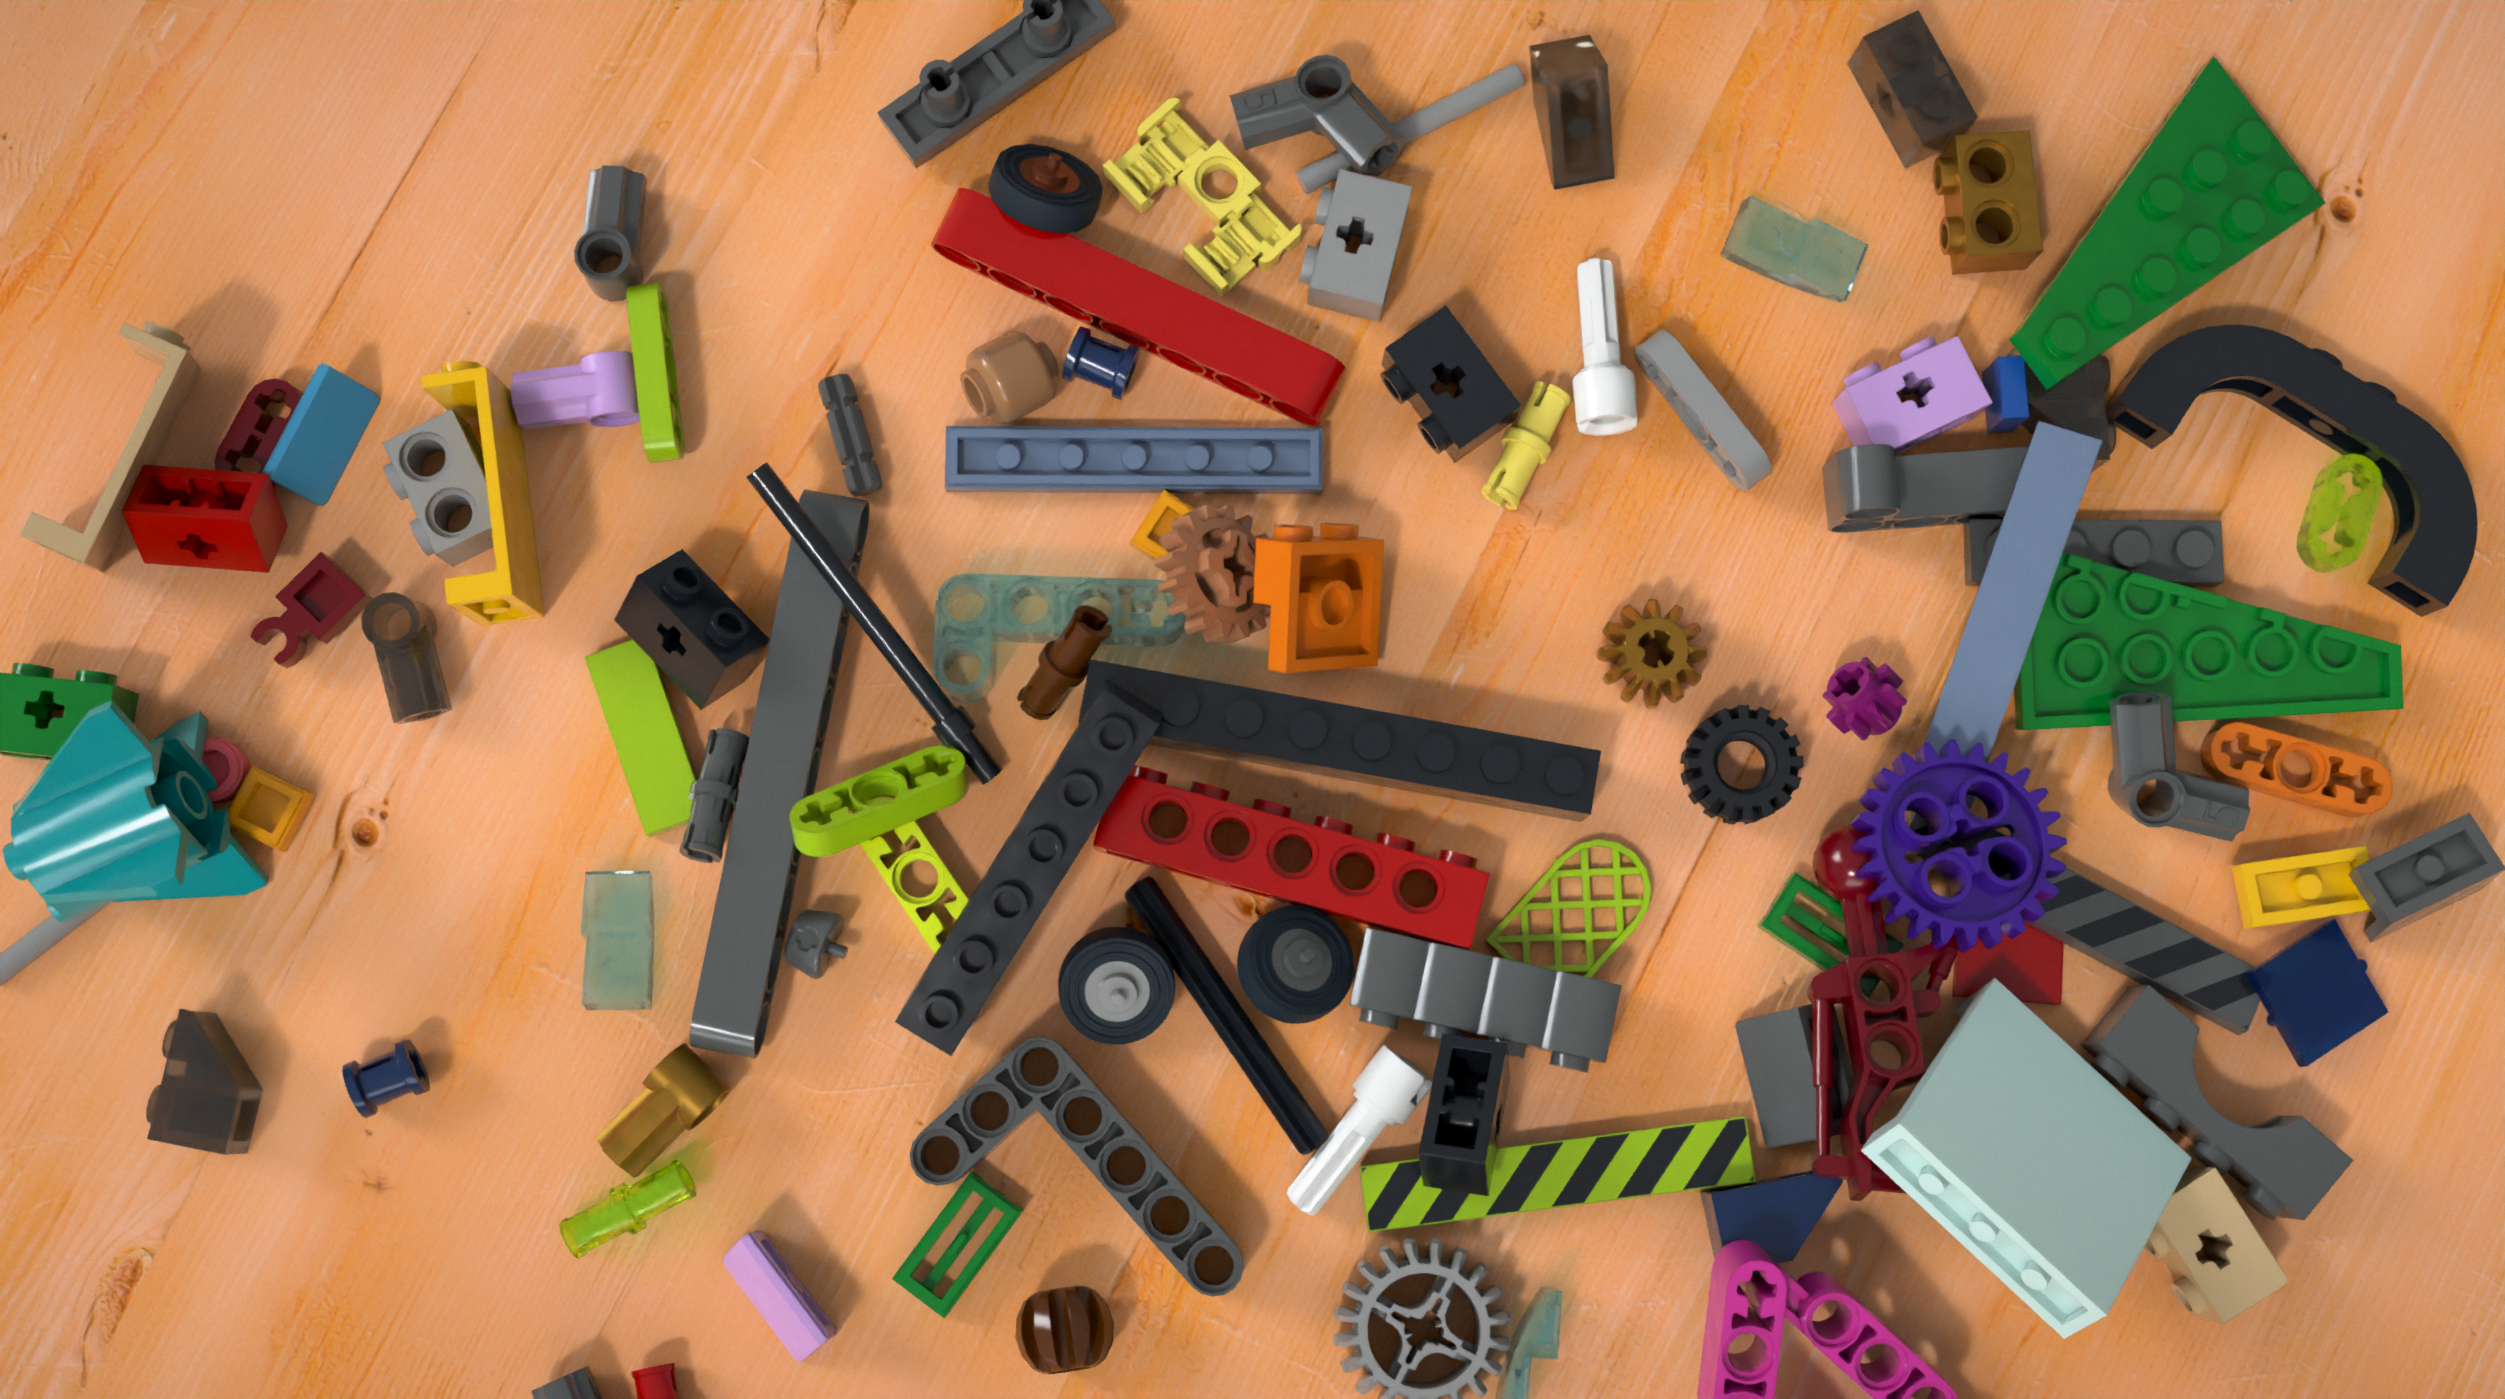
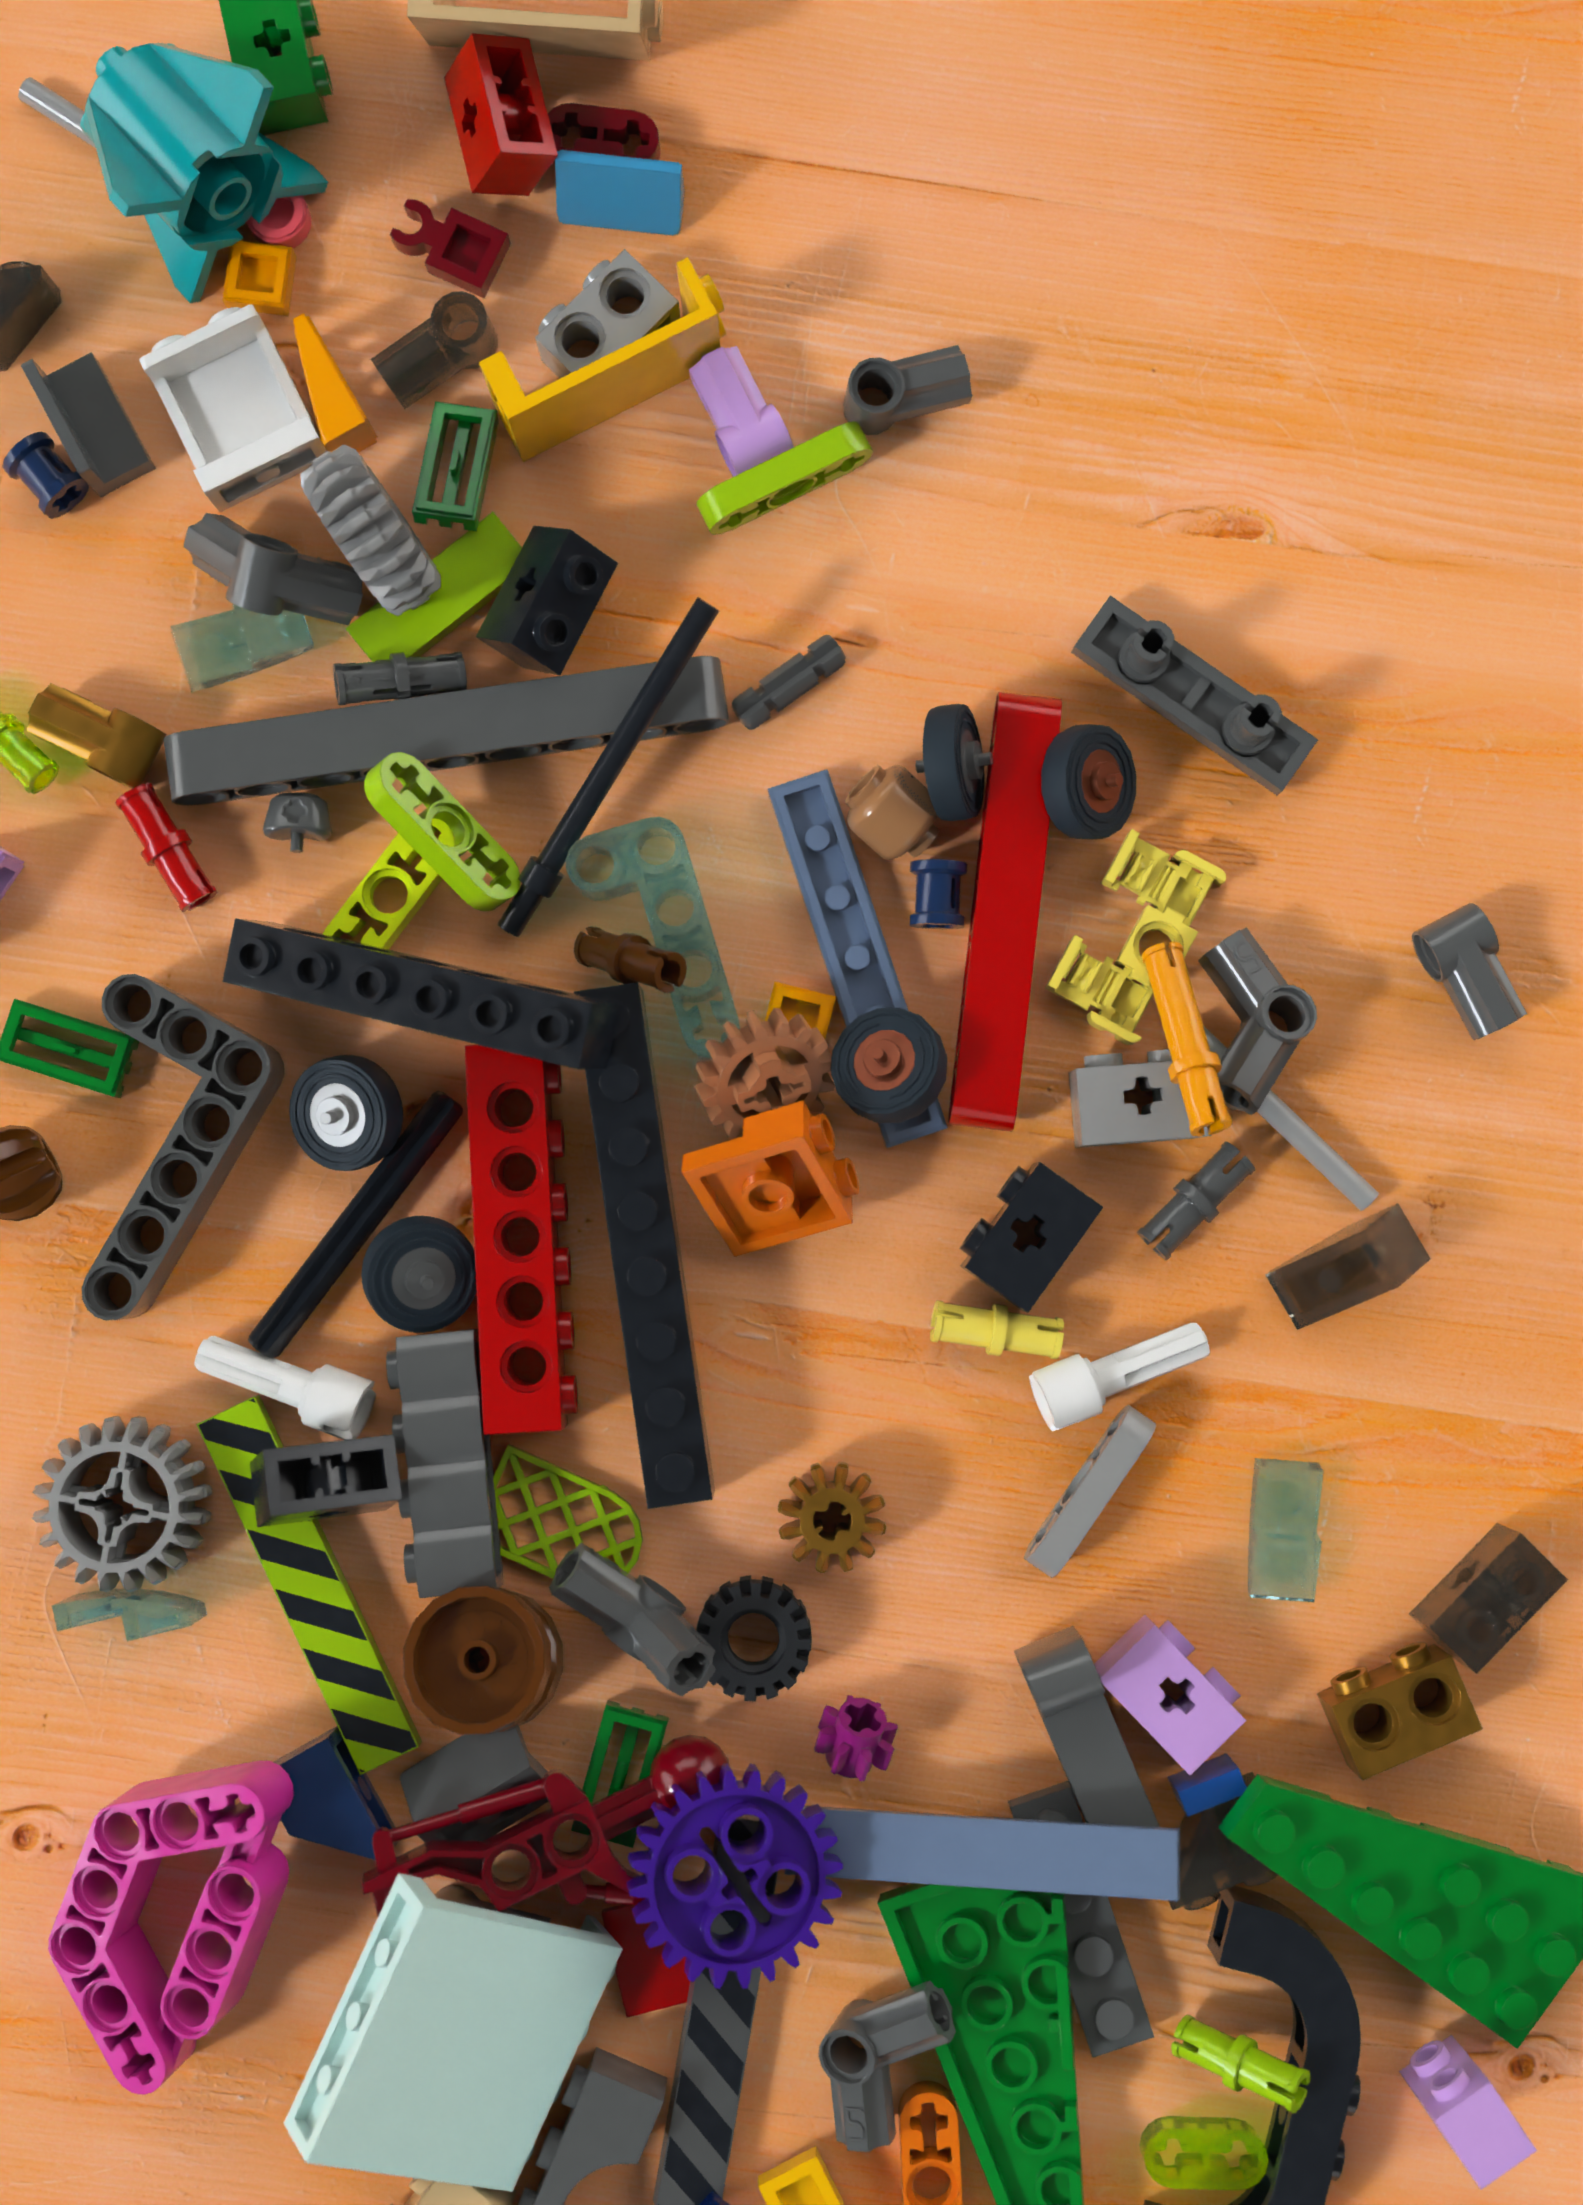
camera: 75 degrees right, 5 degrees up
none -> dark grey panel [21,352,156,497]
none -> red pin [115,783,218,912]
none -> white panel [139,305,327,512]
none -> dark grey piece [183,513,363,625]
none -> light orange slope [293,313,378,453]
none -> light grey gear [300,444,441,616]
none -> reddish brown wheel [403,1586,563,1735]
none -> green tile [412,401,499,532]
none -> dark grey piece [549,1543,716,1696]
none -> black wheel [831,1007,948,1123]
none -> black wheel [916,704,993,821]
none -> dark grey pin [1137,1141,1256,1261]
none -> light orange pin [1141,941,1233,1137]
none -> lime pin [1171,2015,1310,2113]
none -> lavender brick [1399,2035,1537,2190]

